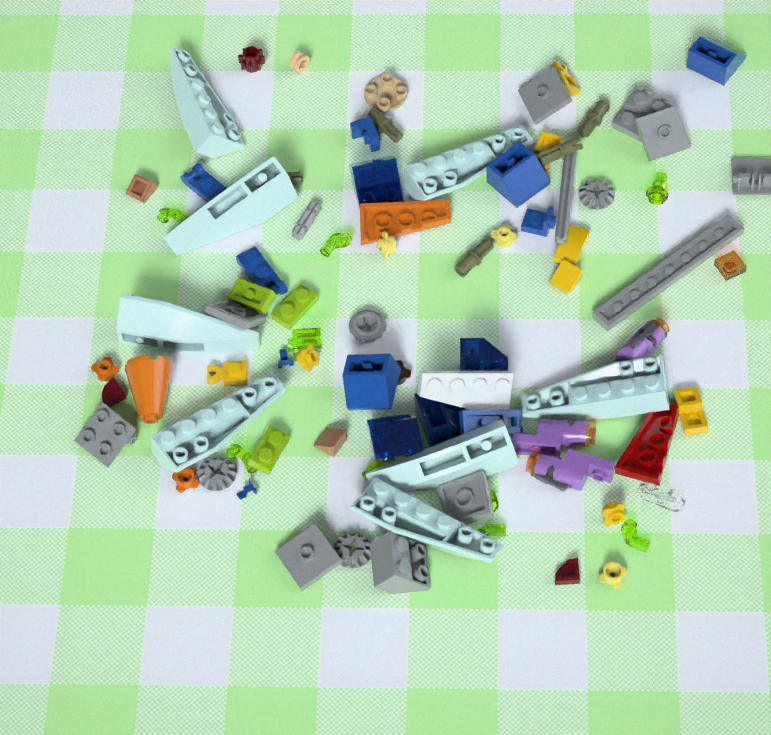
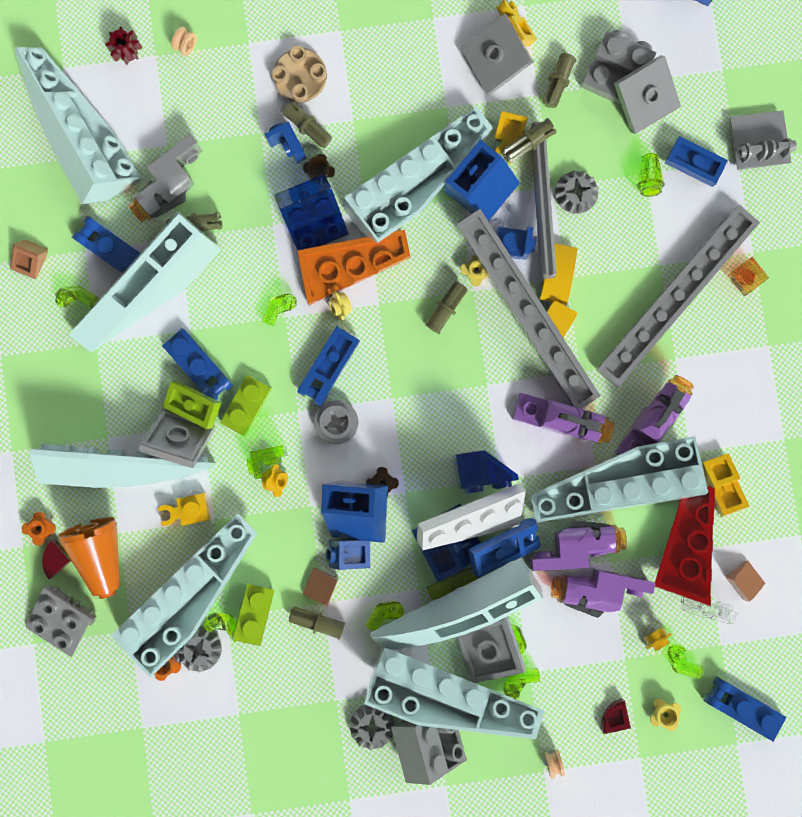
camera: 15 degrees left, 30 degrees up
blue piece [236,479,258,500] -> none
light grey plate [274,523,343,591] -> none
blue piece [278,348,293,368] -> none
light grey axle [292,201,321,240] -> none
clear blue slope [366,412,424,461] -> none
none -> light grey plate [128,134,203,223]
none -> olive axle [289,606,345,640]
none -> blue plate [297,326,360,407]
none -> dark brown plate [303,154,335,186]
none -> blue bracket [326,540,370,570]
none -> light grey plate [456,209,601,409]
none -> medium lavender plate [512,393,615,444]
none -> light nougat bush [544,749,565,779]
none -> blue plate [665,136,728,187]
none -> blue plate [703,676,787,742]
none -> nougat slope [725,561,766,602]

